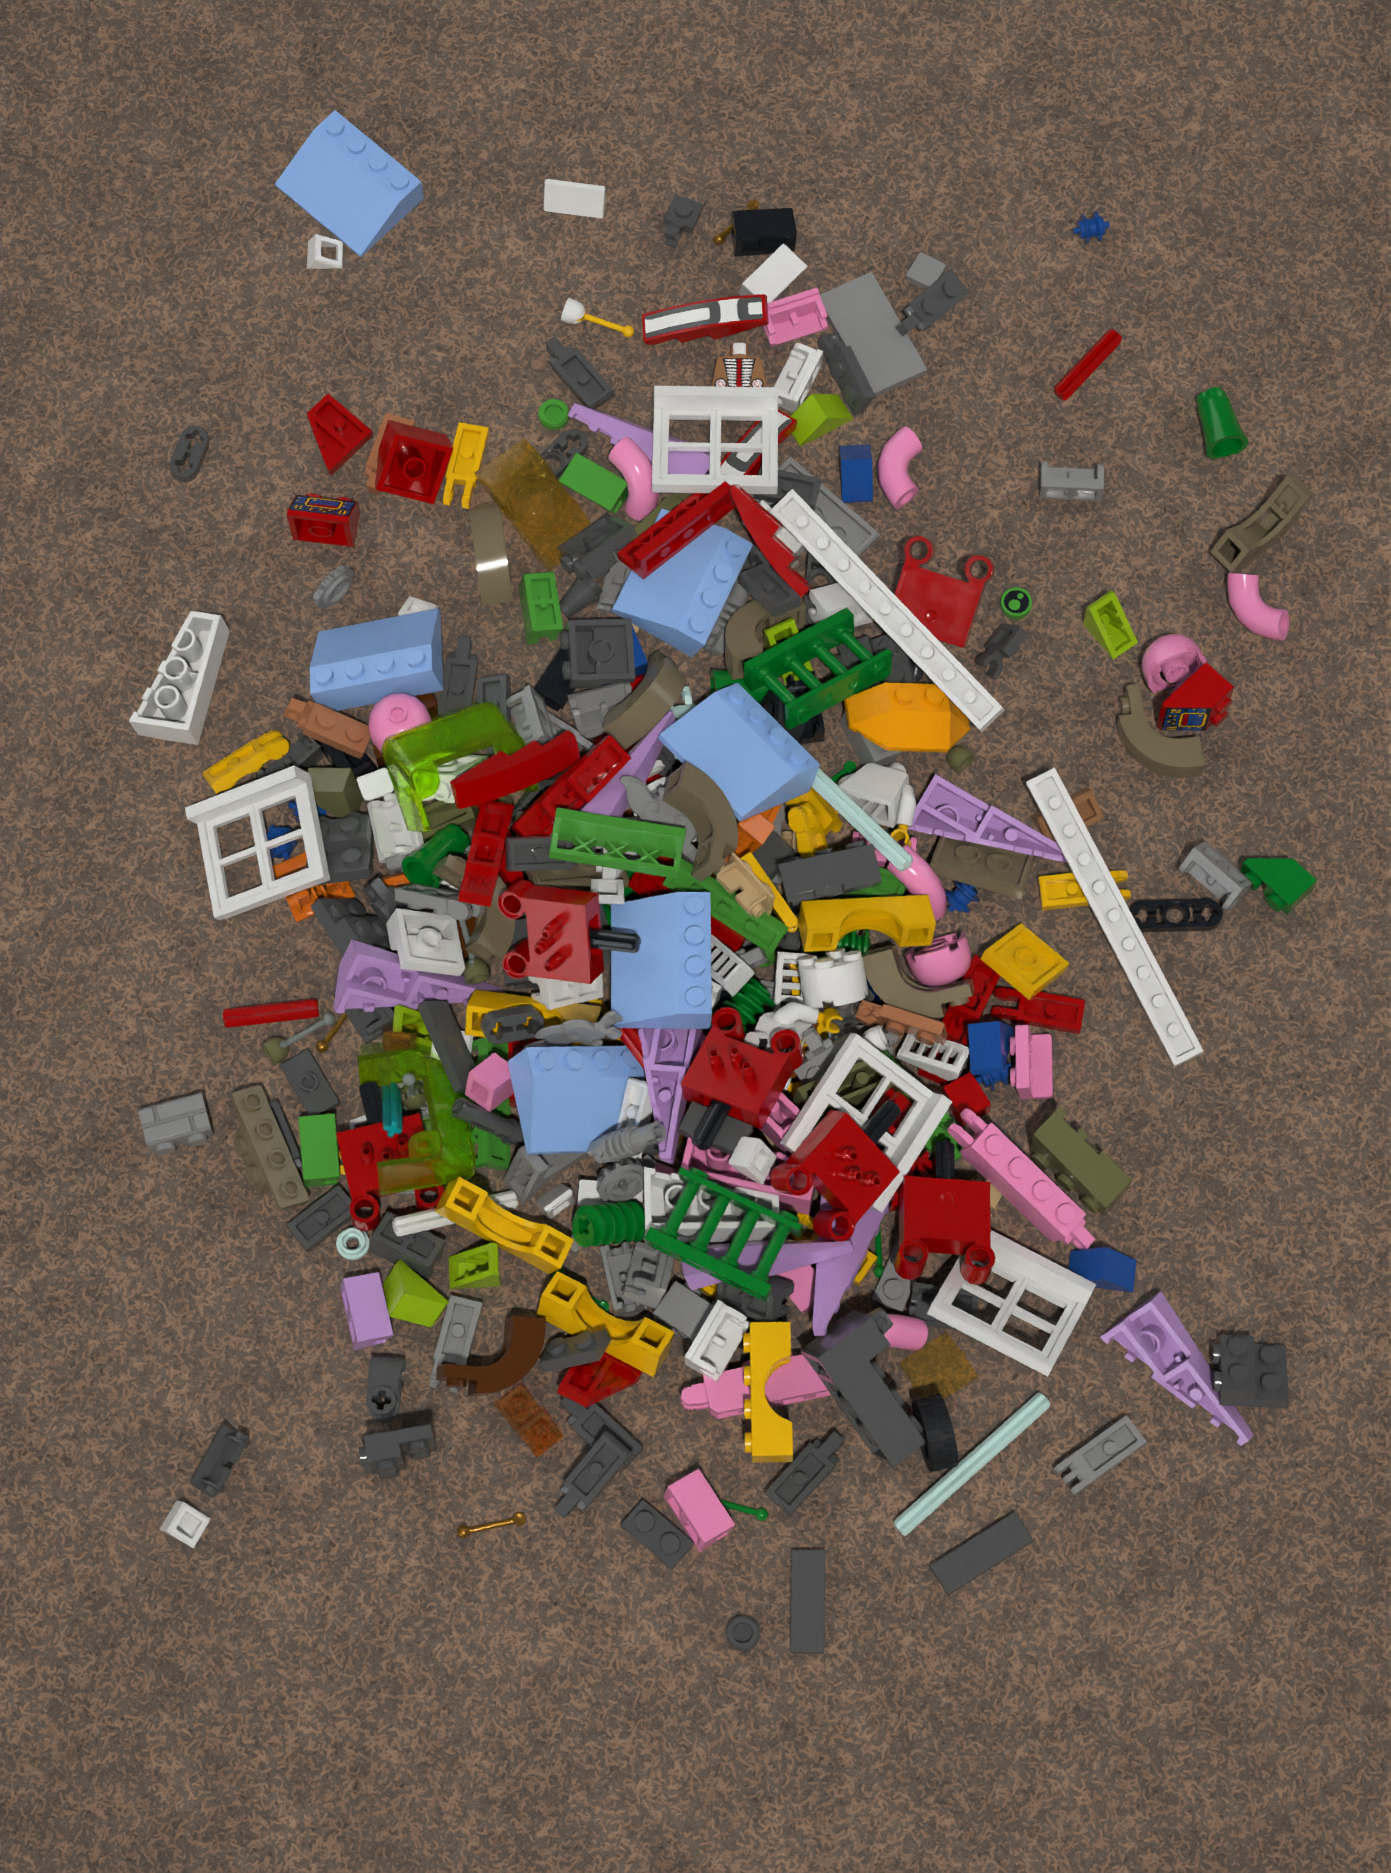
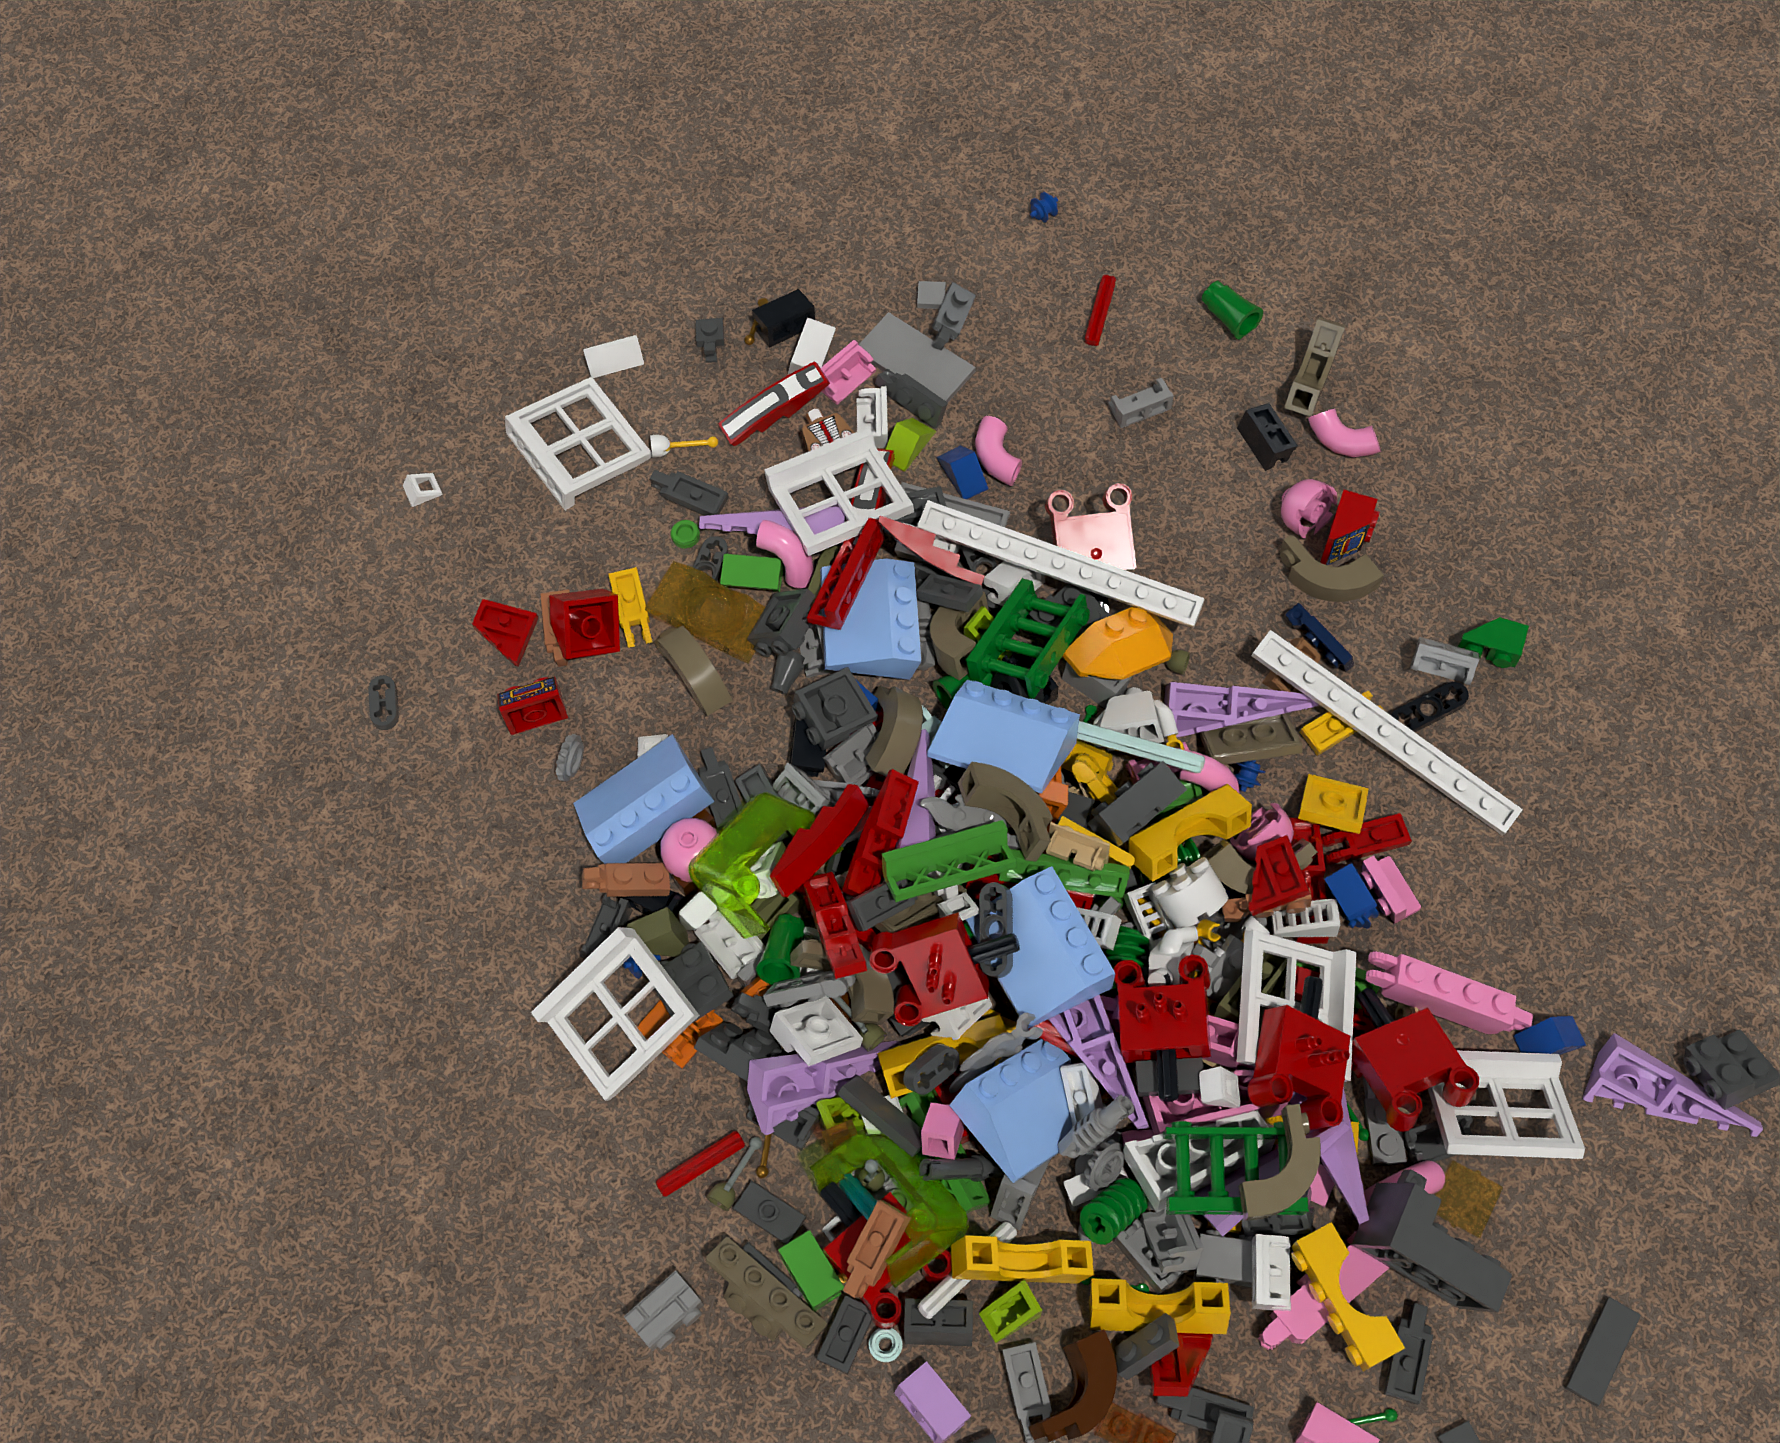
camera: 25 degrees left, 5 degrees down
white wedge [129,611,230,745] -> none
yellow hinge [202,730,290,794] -> none
blue wheel [266,825,297,860] -> none
light blue slope [275,110,424,257] -> none
lime slope [383,1259,449,1328] -> none
bright green hinge [518,572,563,645] -> none
white slope [535,1183,574,1220] -> none
light aqua axle [894,1392,1050,1536] -> none
black tyre [912,1393,959,1473] -> none
red panel [942,1073,991,1128] -> none
dark grey plate [975,623,1028,680] -> none
bright green tile [1000,587,1032,620] -> none
olive wedge [1029,1106,1132,1216] -> none
light grey hinge [1054,1415,1147,1496] -> none
lime slope [1083,590,1138,660] -> none
none -> white window [505,377,652,511]
none -> nougat hinge [843,1200,911,1298]
none -> dark grey beam [979,882,1013,978]
none -> black hinge [1237,403,1298,471]
none -> dark tan arch [1238,1104,1321,1221]
none -> red wing [1248,835,1311,916]
none -> dark blue hinge [1286,603,1354,672]

